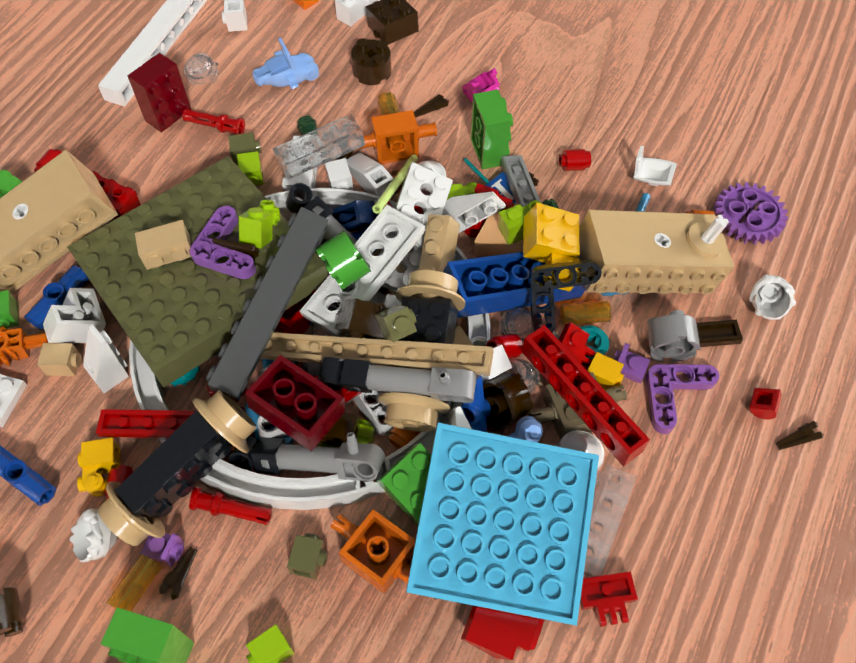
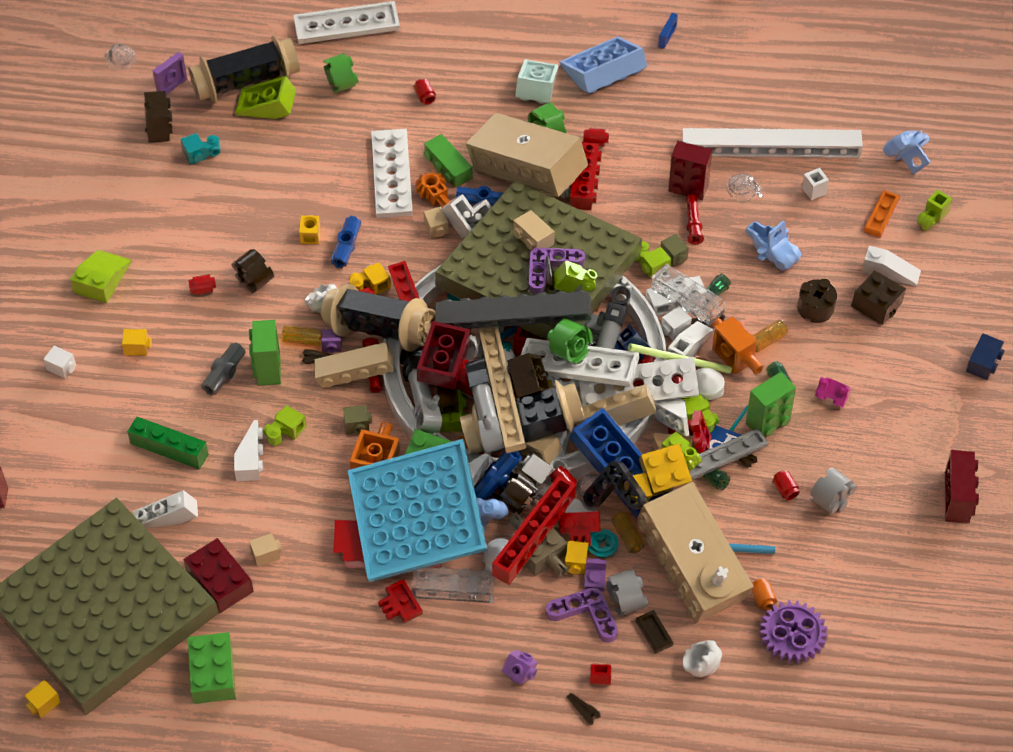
camera: 70 degrees right, 5 degrees down
white slope [83,324,129,393] -> none
olive brick [375,305,417,342] -> none
dark brown piece [414,94,449,118] -> none
white piece [634,146,677,186] -> none
none -> tan brick [315,342,394,388]
none -> medium lavender brick [501,650,538,684]
none -> clear green cone [766,361,793,383]
none -> light grey brick [810,467,857,514]
none -> dark red brick [945,450,979,523]

